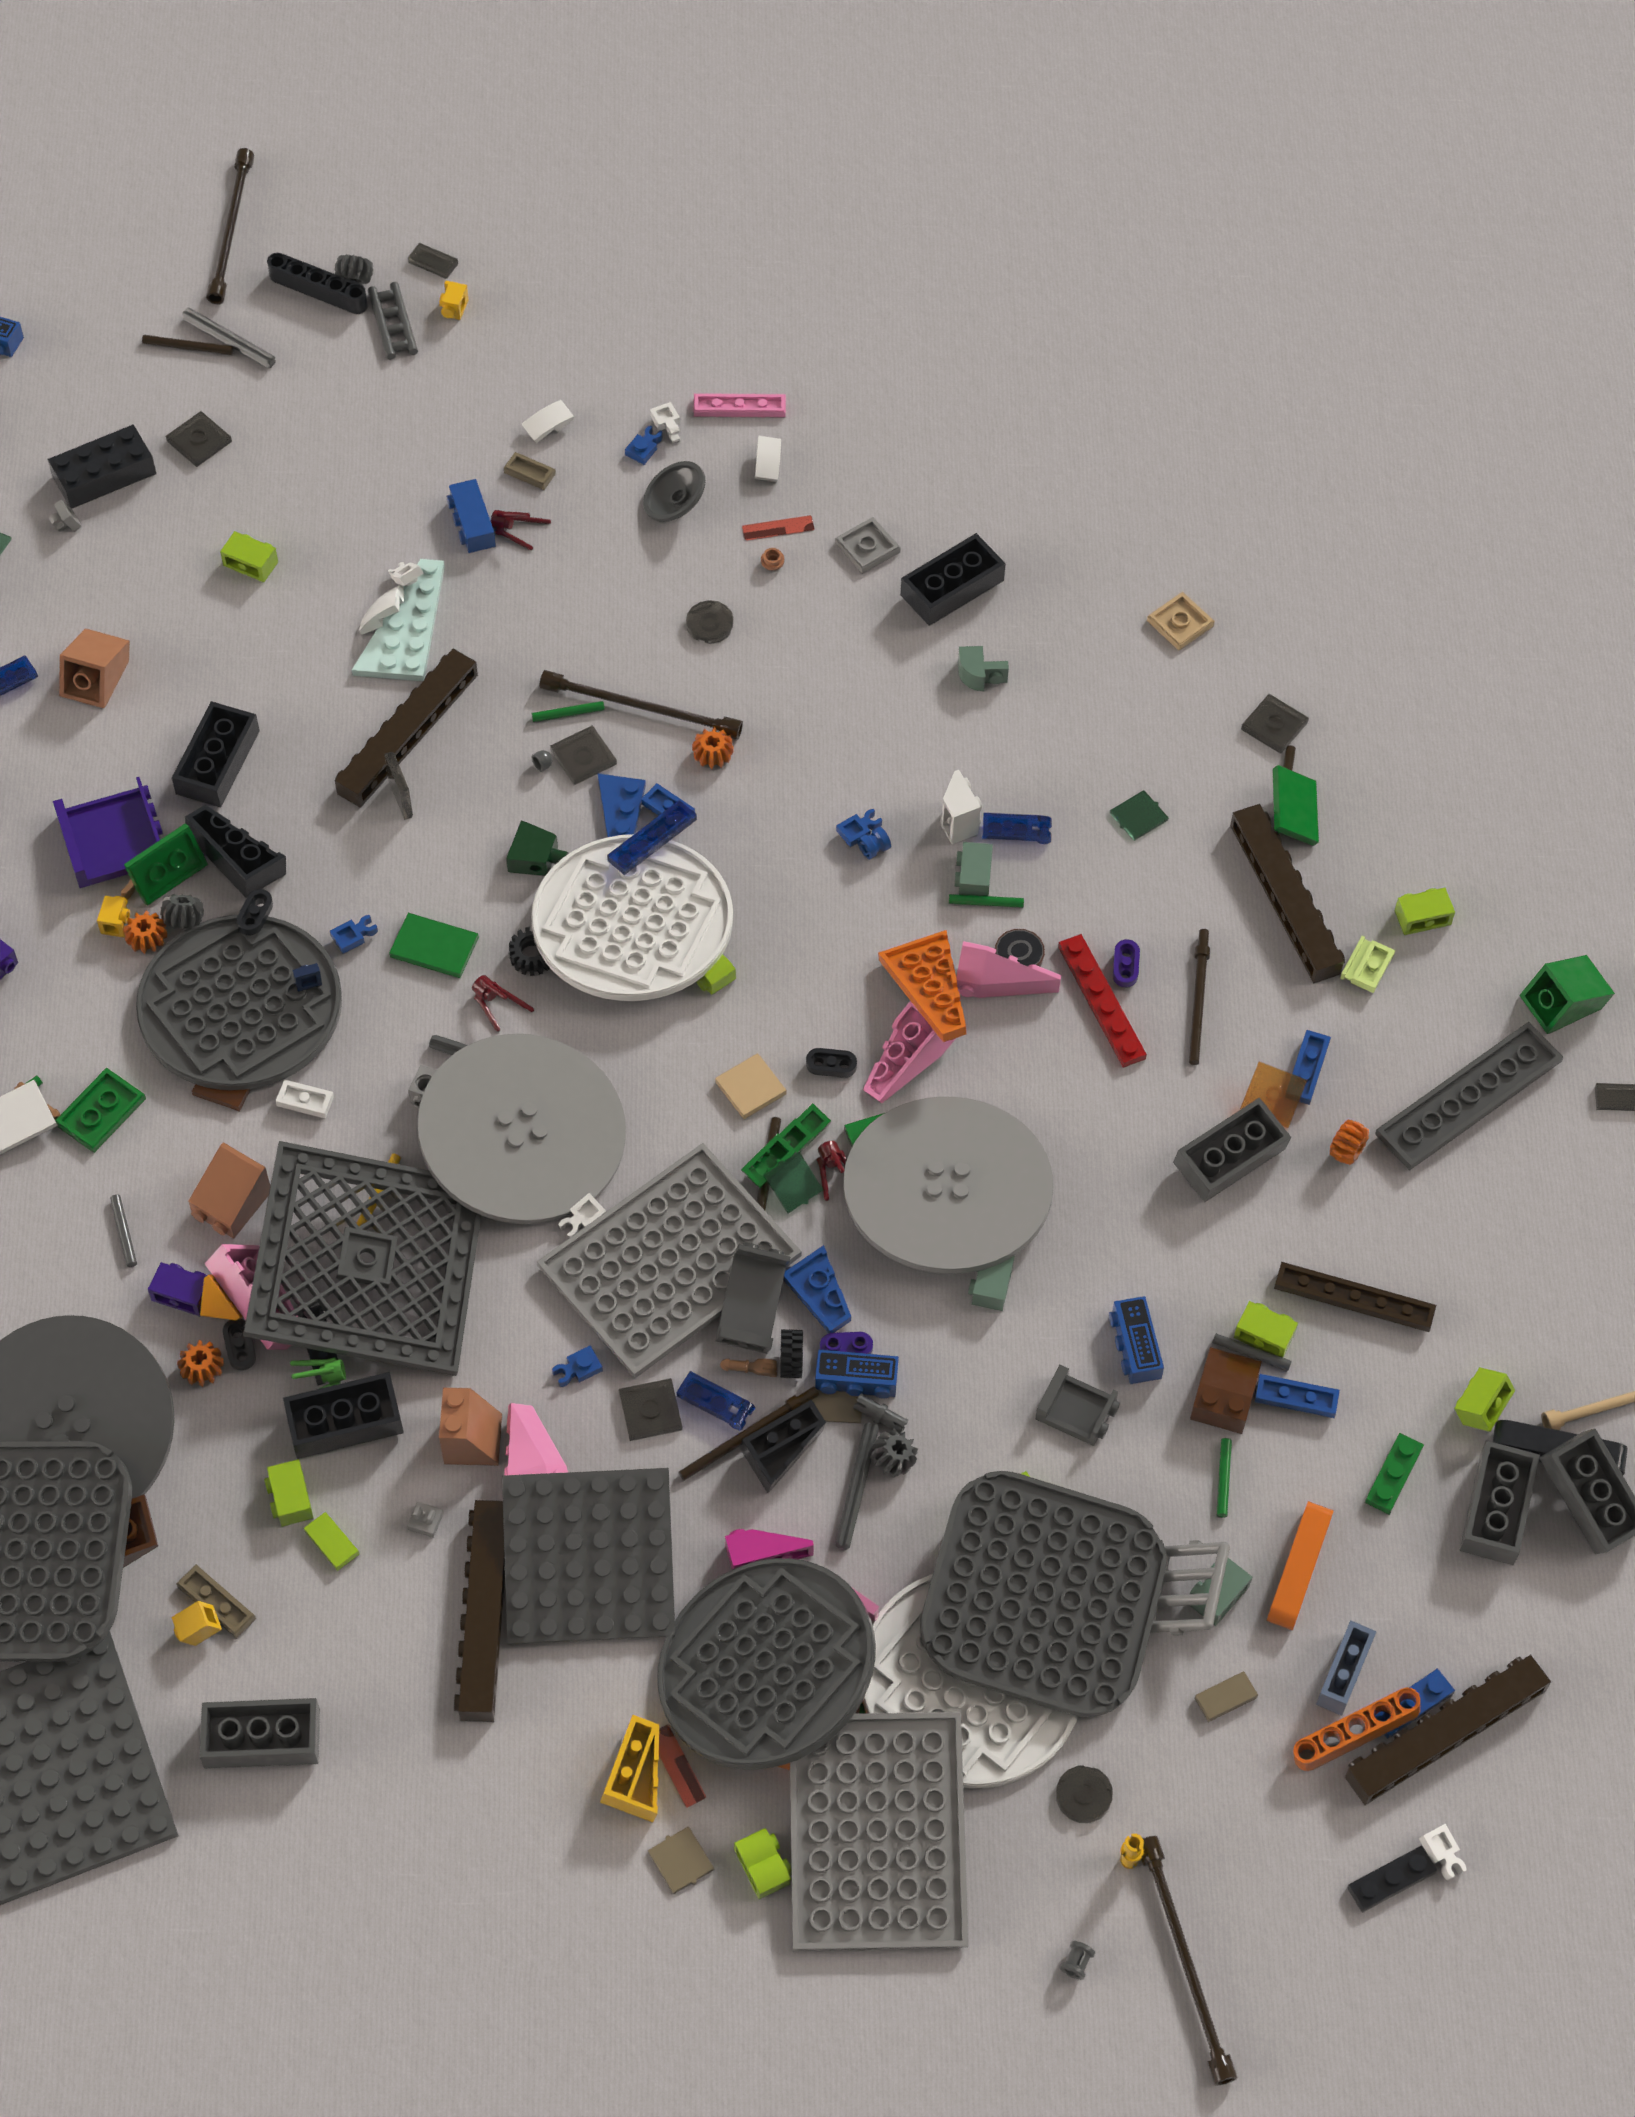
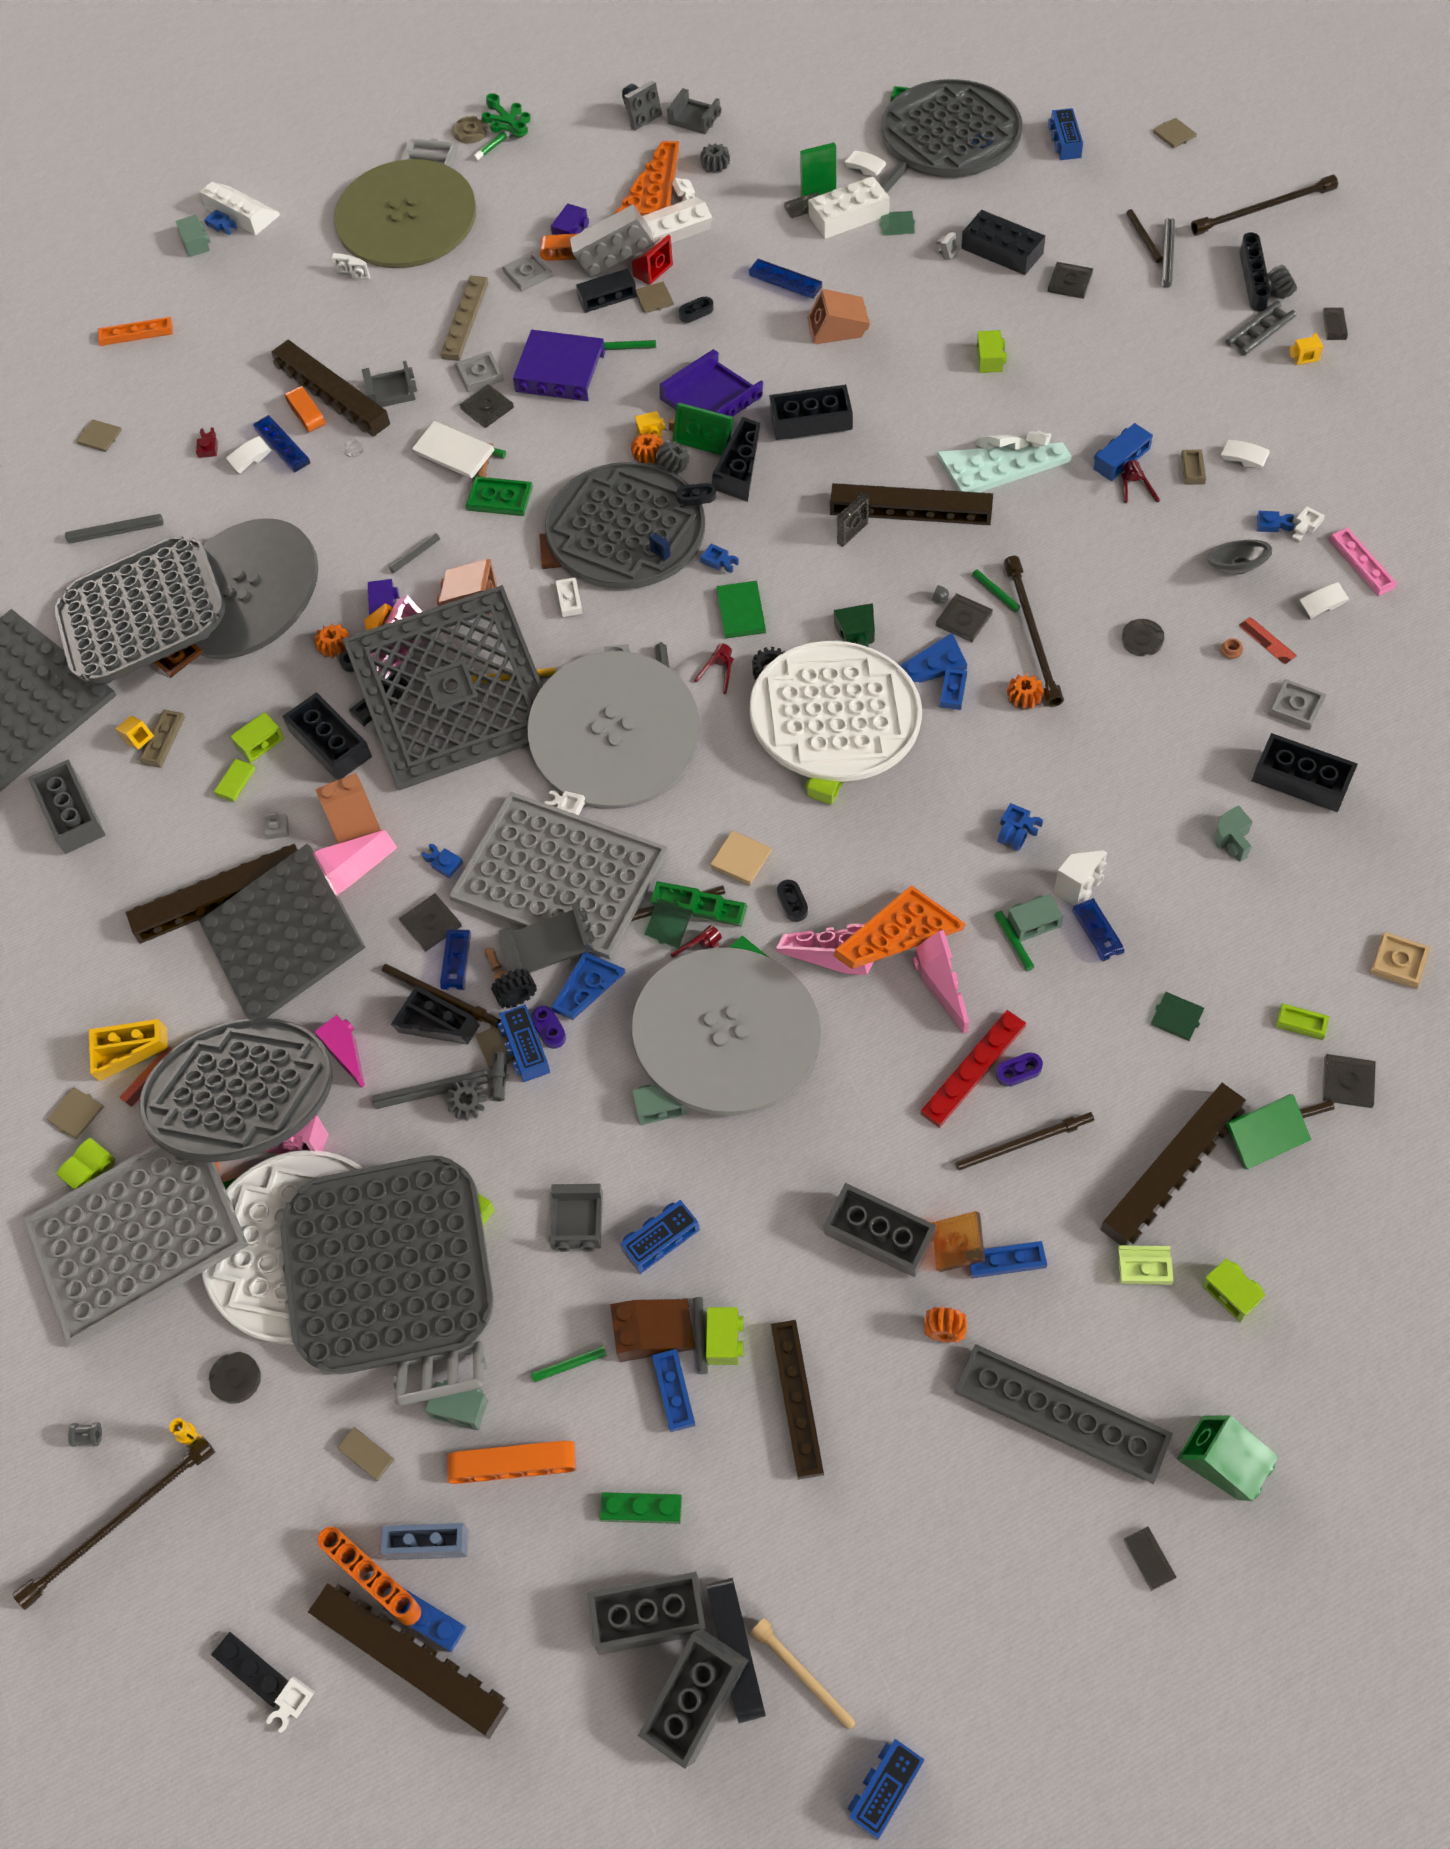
camera: 70 degrees right, 0 degrees up
bright green plant [290,1358,346,1389] -> none
clear blue plate [607,800,697,875] -> none
black tile [995,929,1045,967] -> none
lime brick [1454,1367,1515,1432] -> none
none -> dark tan piece [1153,118,1197,149]
none -> lime tile [1275,1003,1330,1040]

